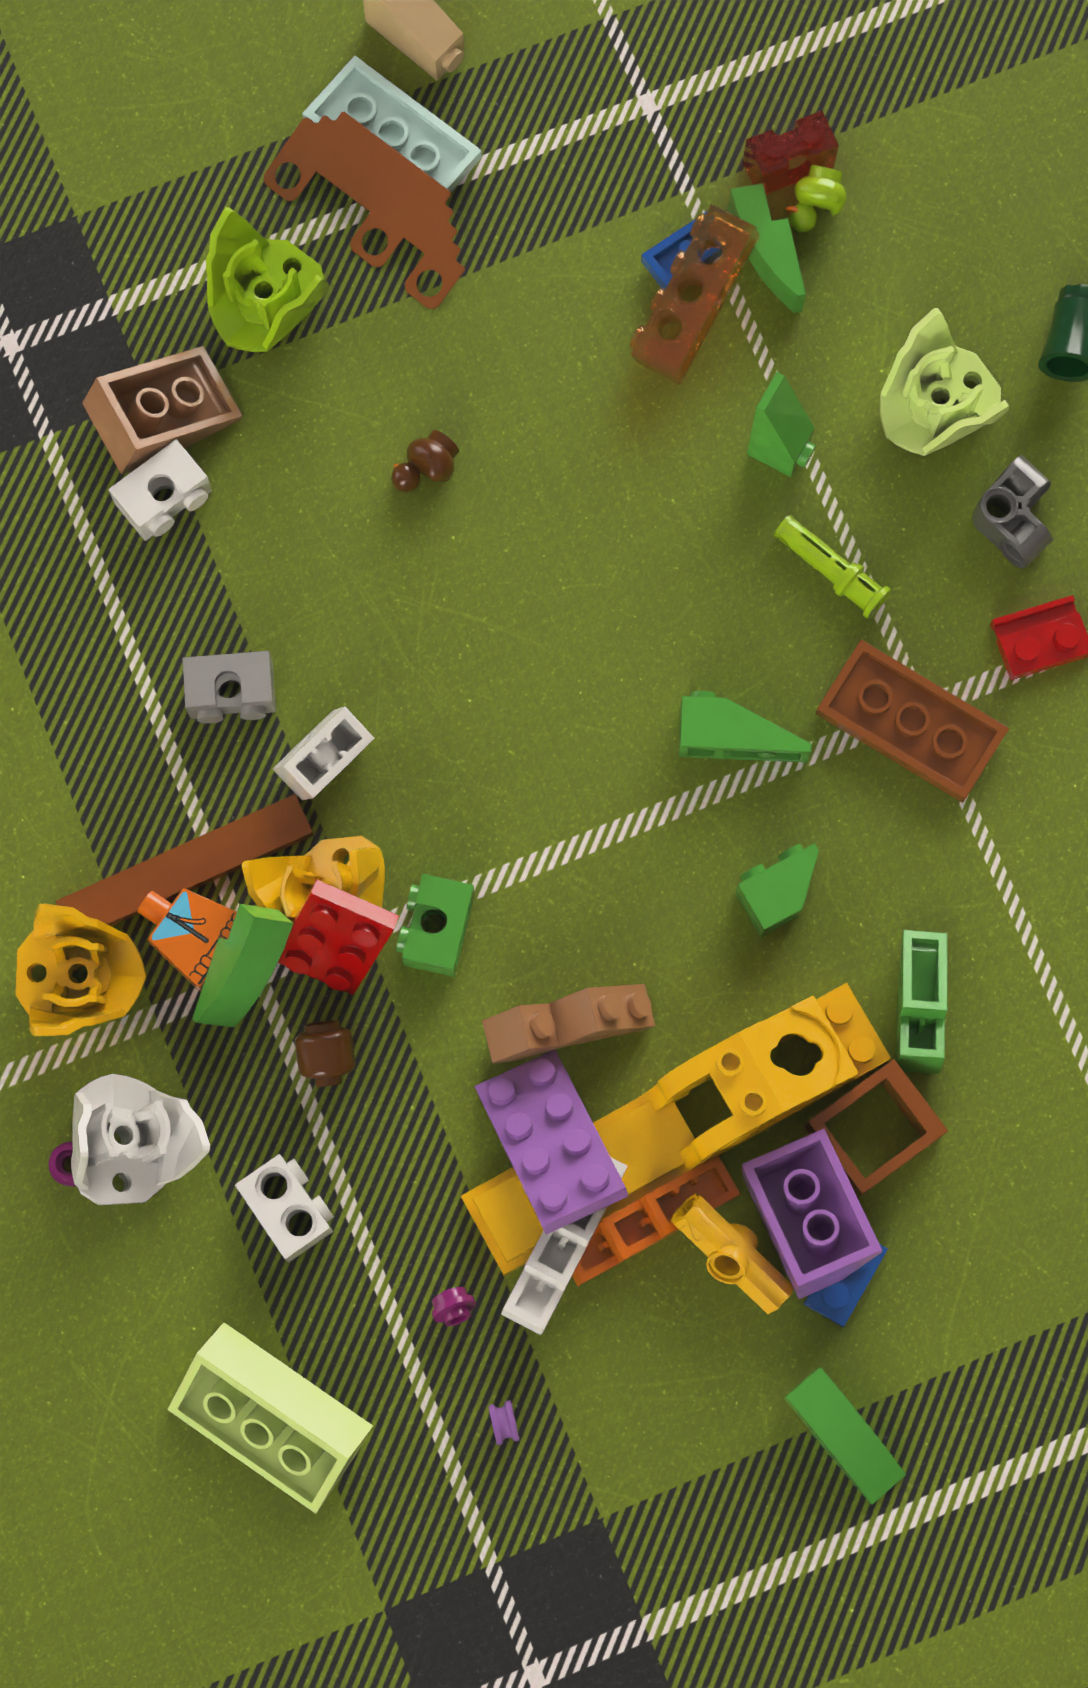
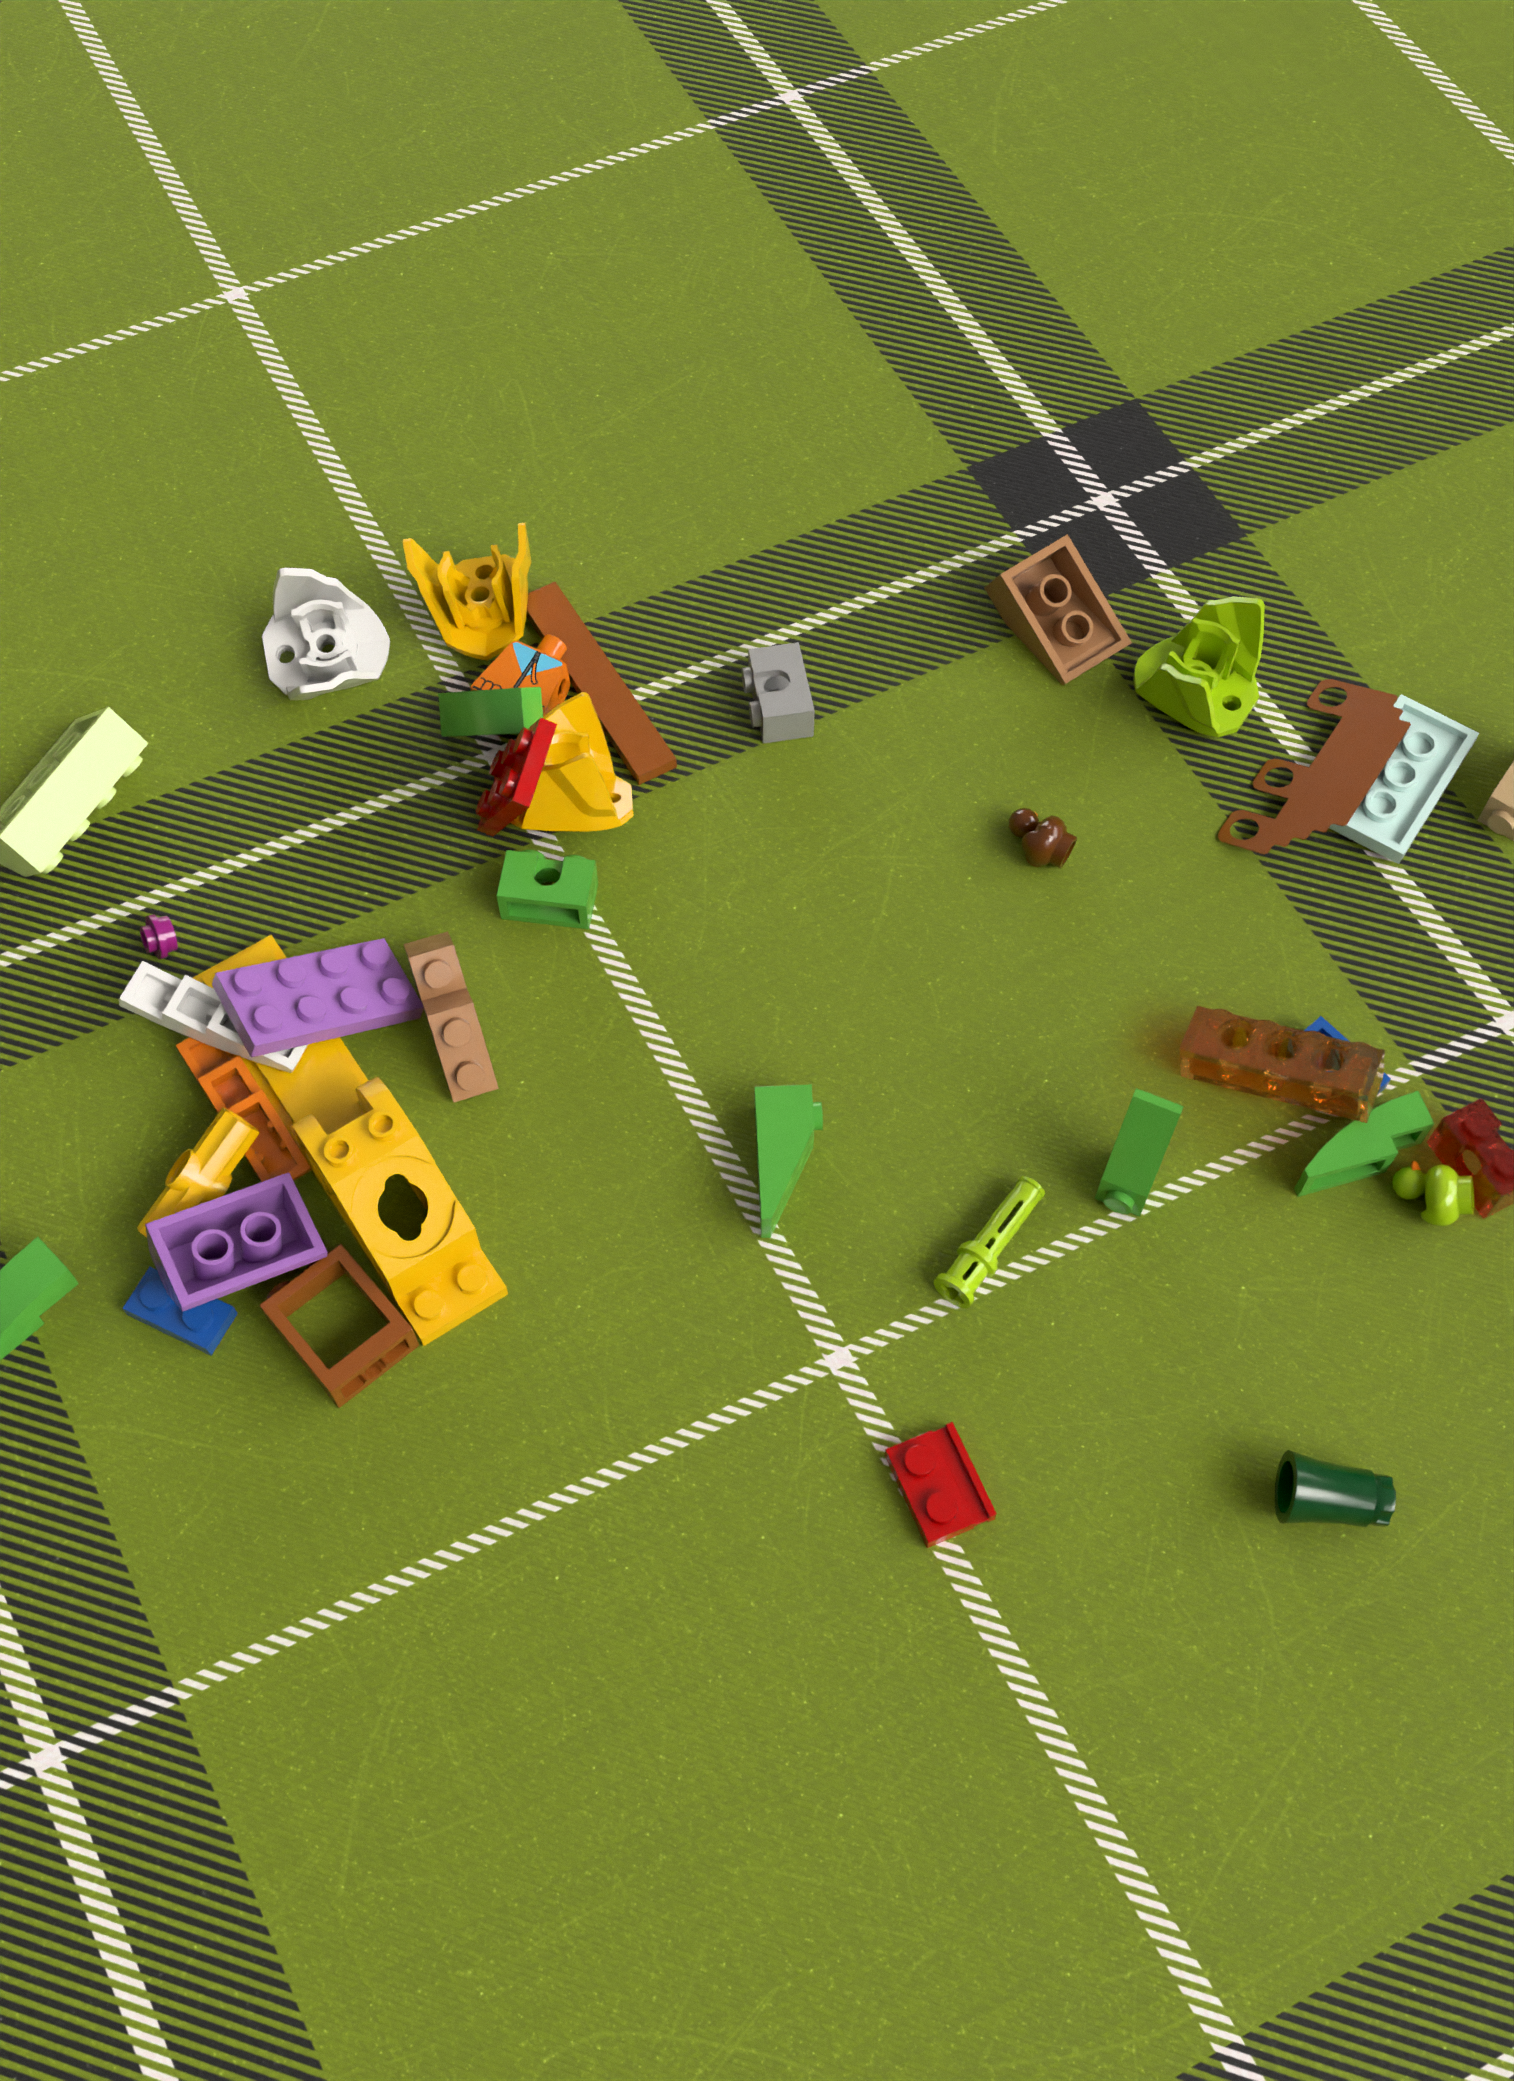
camera: 85 degrees right, 15 degrees down
white brick [108,439,212,541] -> none
white brick [235,1154,334,1262] -> none
white brick [273,707,375,800] -> none
reddish brown head [295,1020,355,1087] -> none
medium lavender bush [488,1400,519,1445] -> none
bright green slope [735,843,819,938] -> none
dark orange plate [815,640,1009,803] -> none
yellowish green piece [880,308,1009,456] -> none
bright green slope [895,930,947,1074] -> none
flat silver piece [972,455,1054,569] -> none

